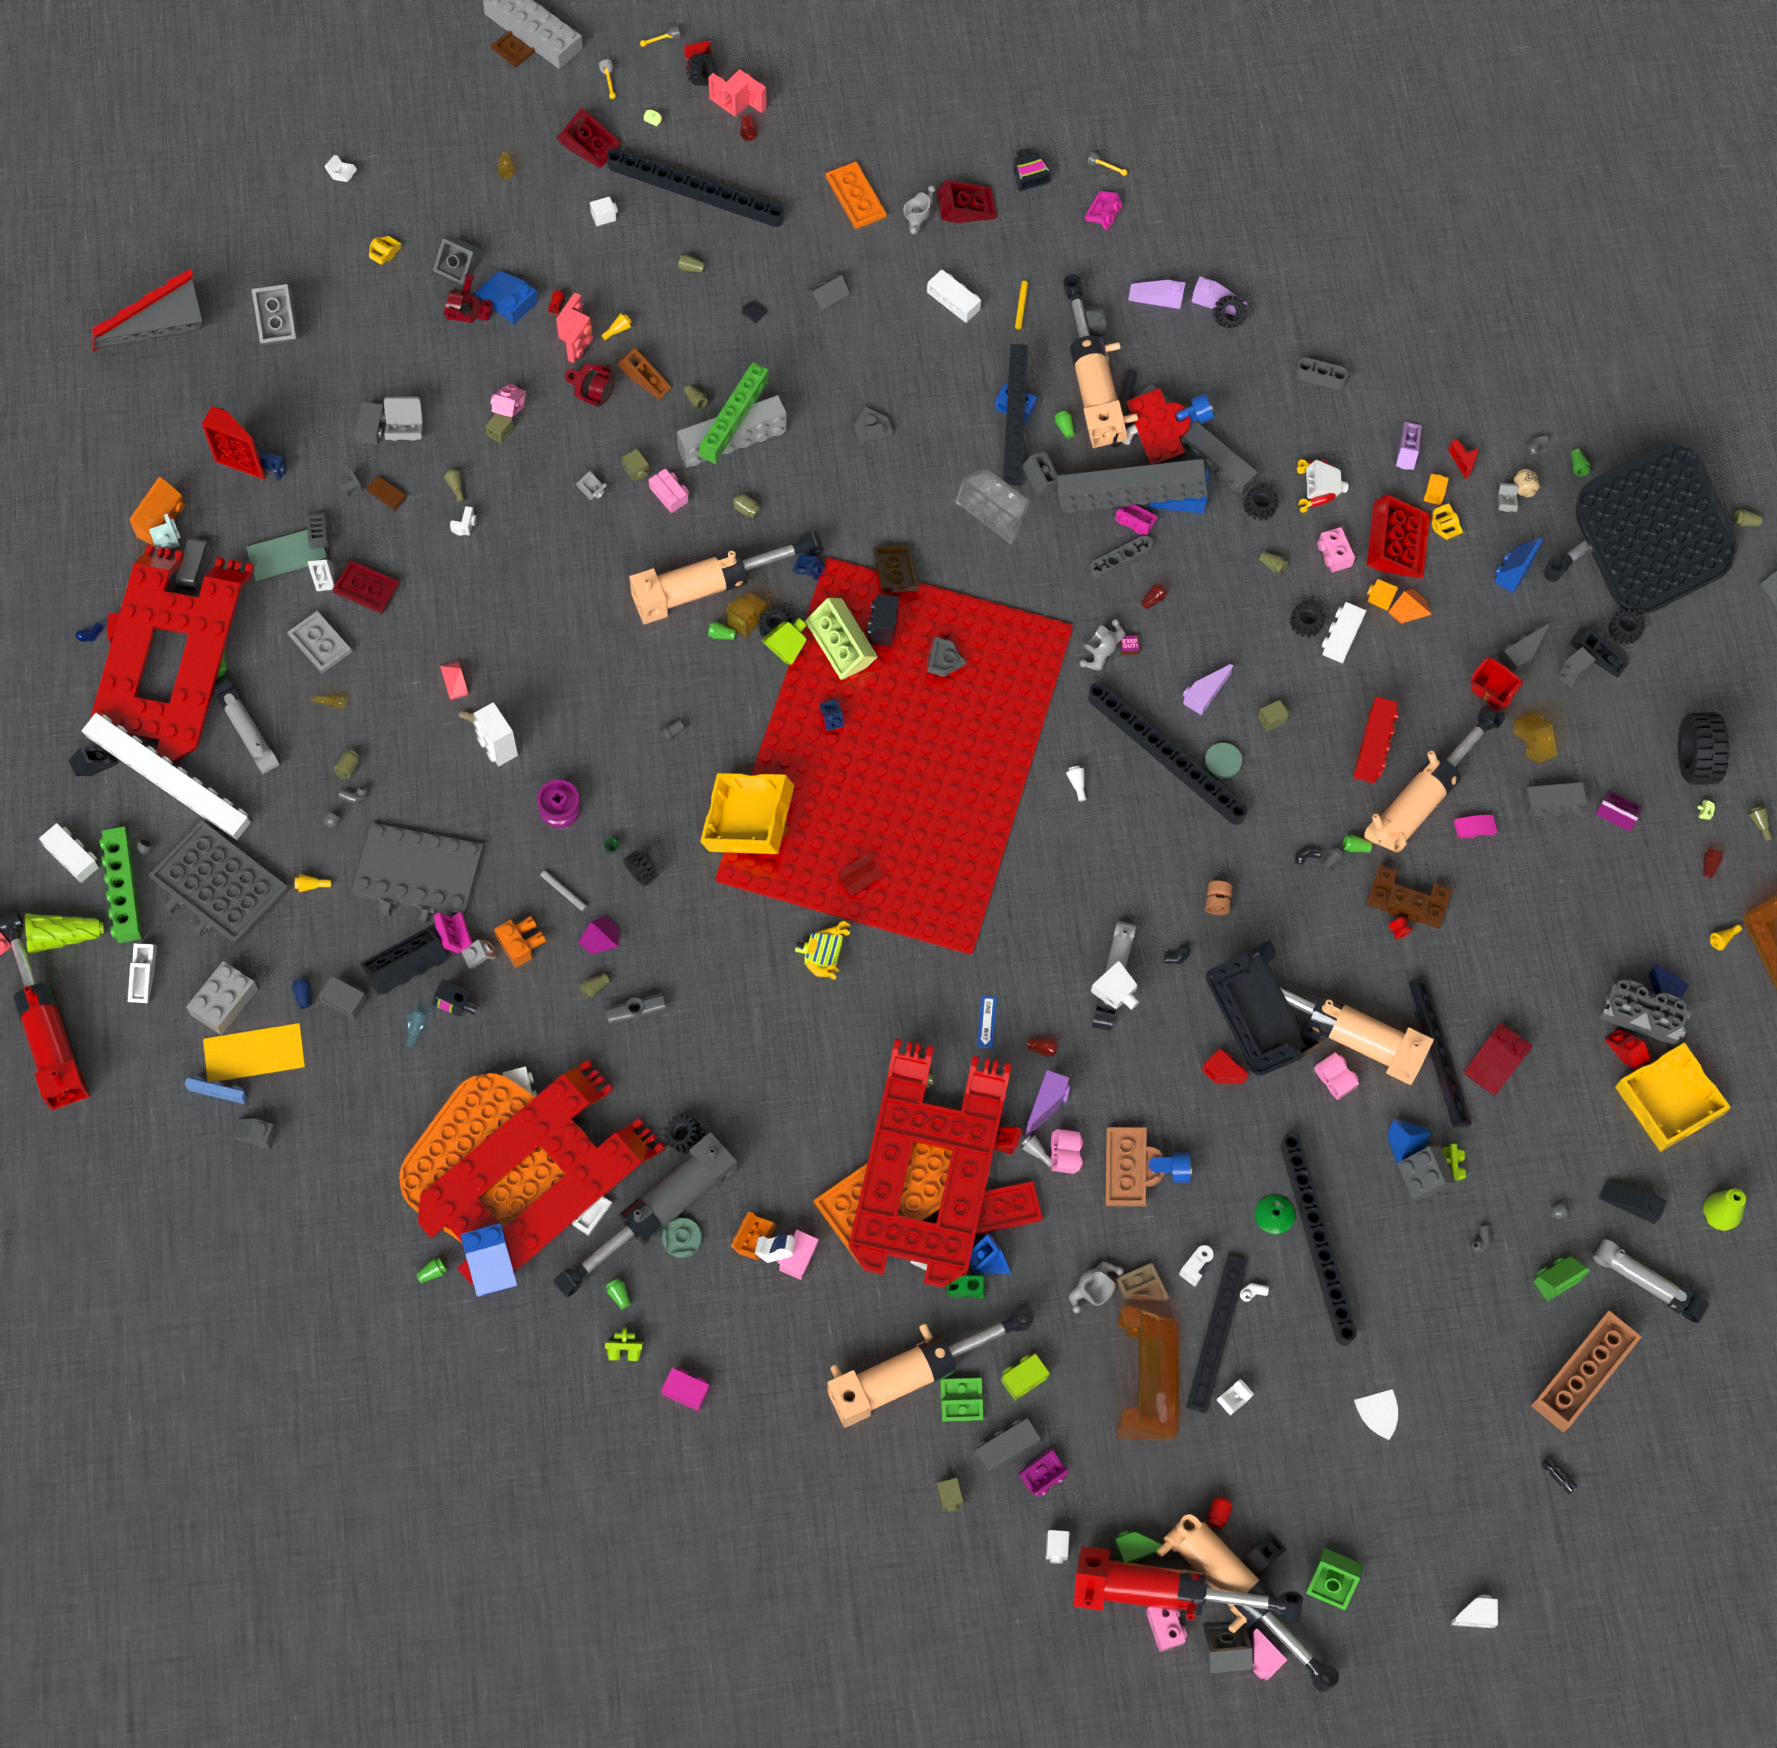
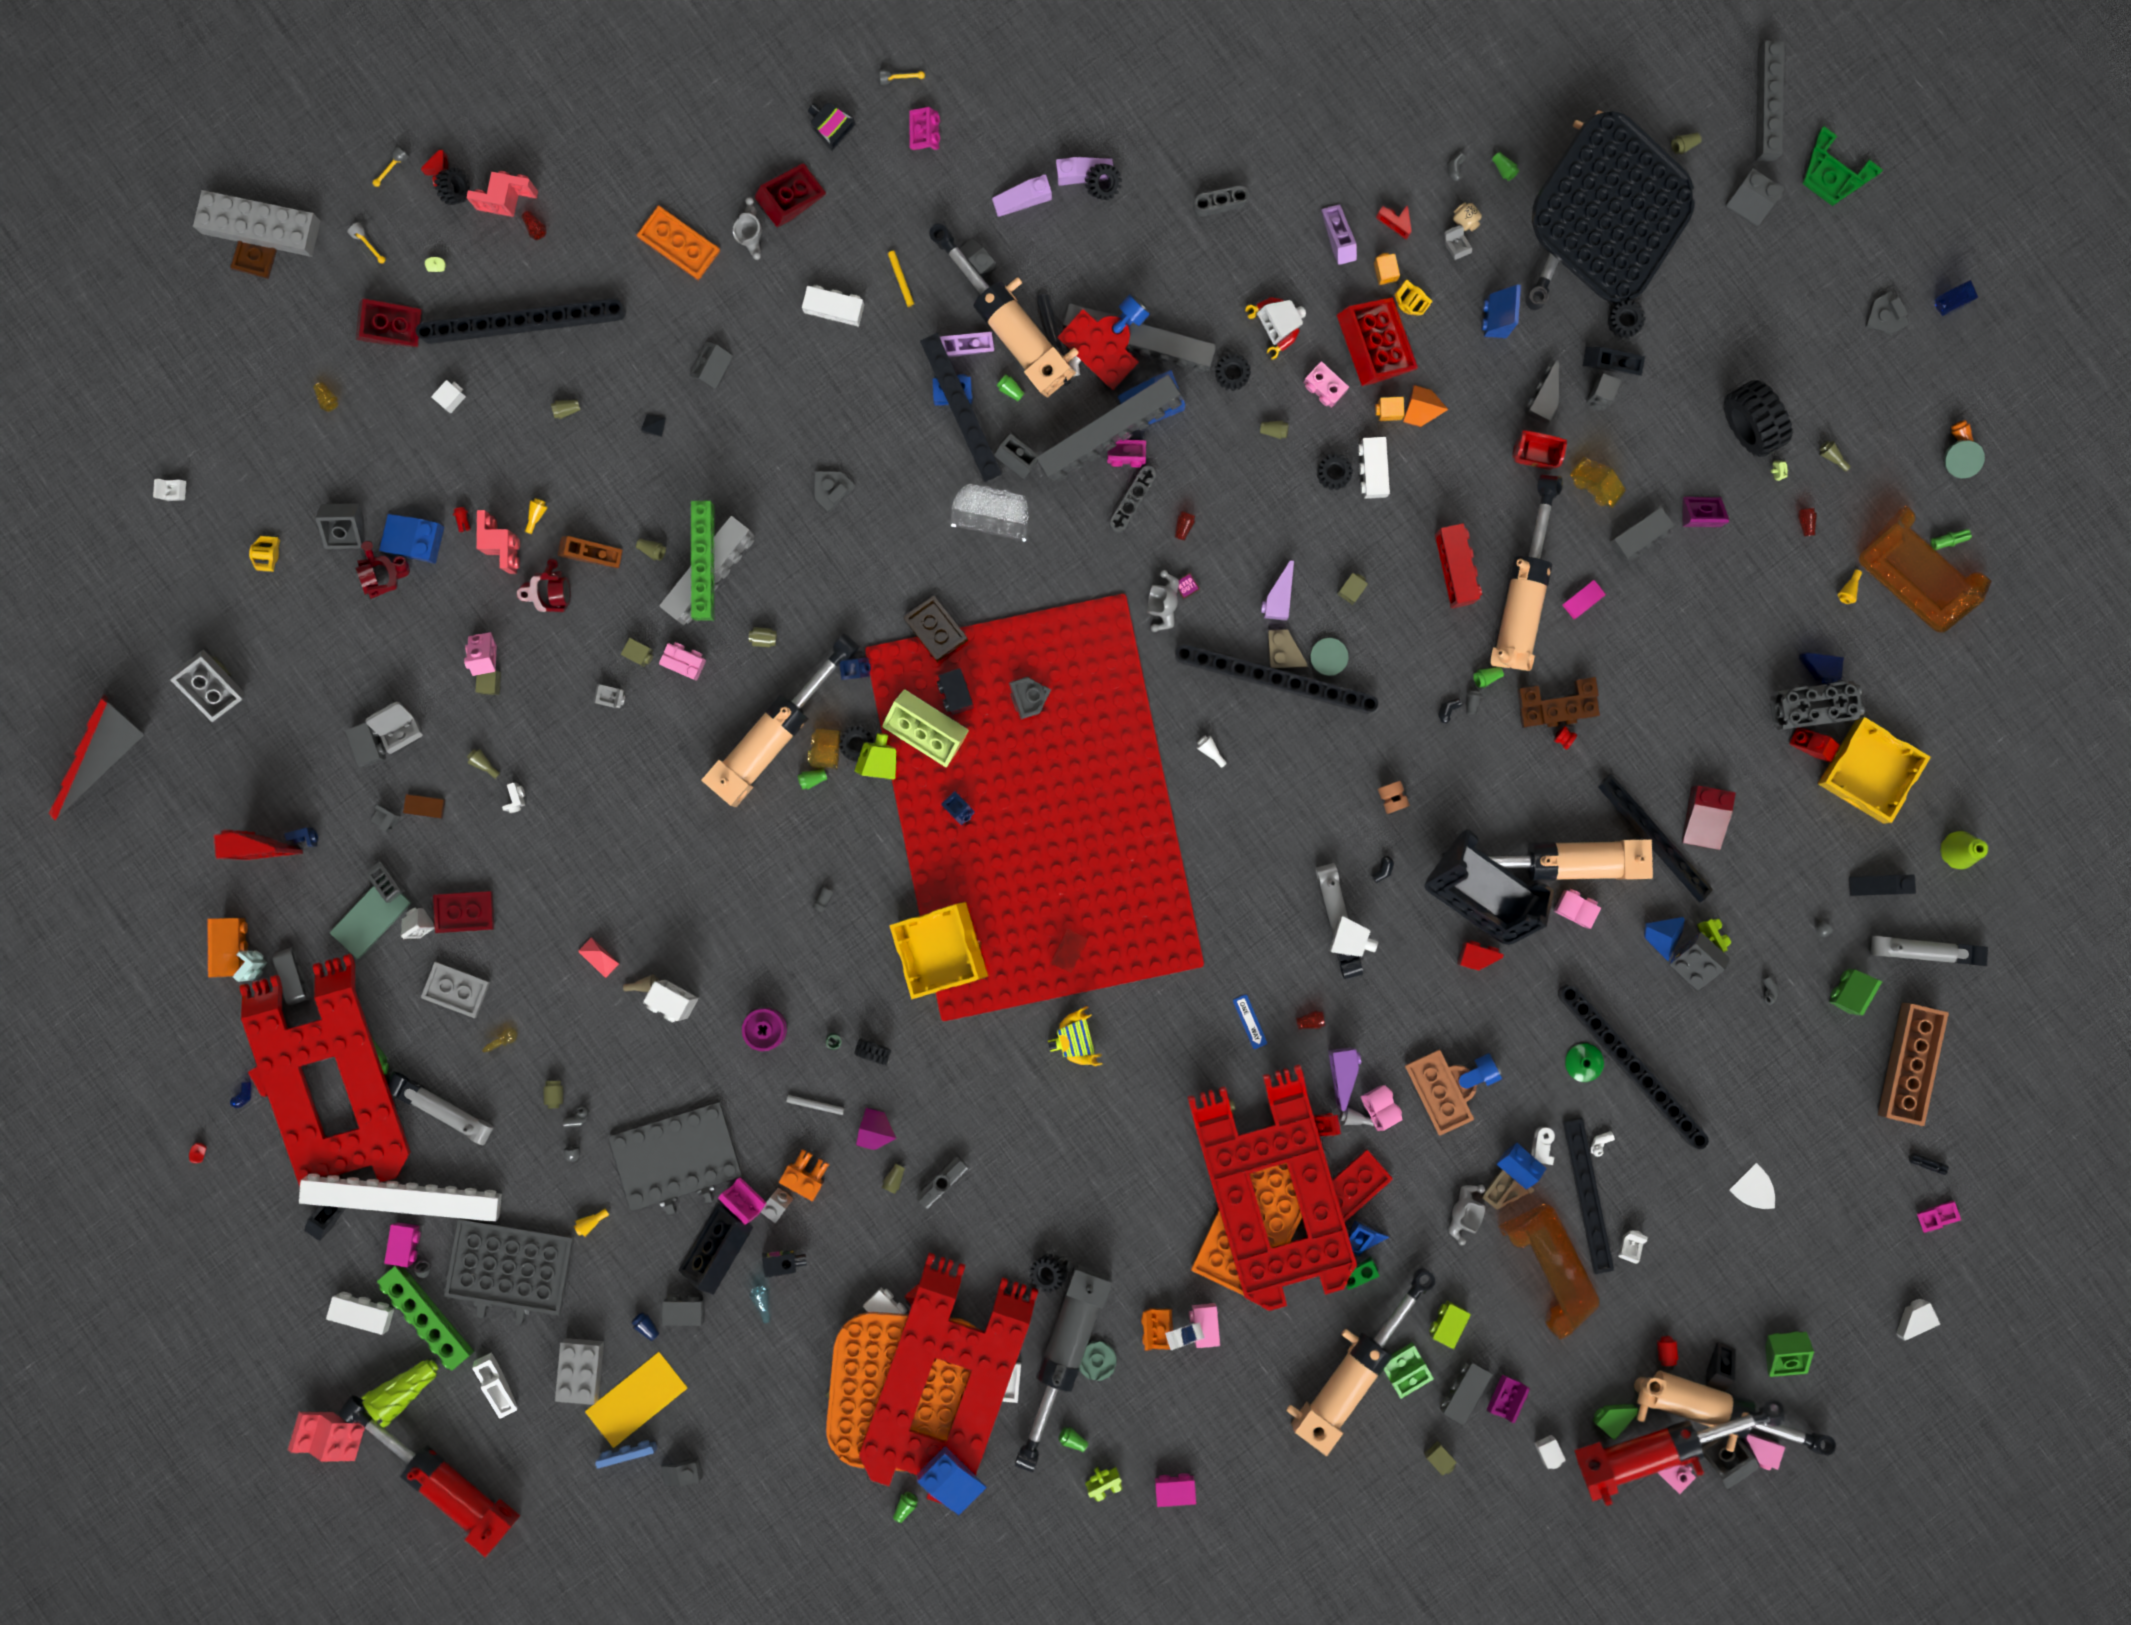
camera: 25 degrees left, 20 degrees up
none -> red piece [189,1143,207,1163]
none -> dark pink brick [384,1222,421,1267]
none -> lavender slope [939,332,994,357]
none -> dark tan wing [1268,629,1307,669]
none -> blue brick [1497,1143,1547,1190]
none -> dark pink slope [1917,1200,1961,1233]

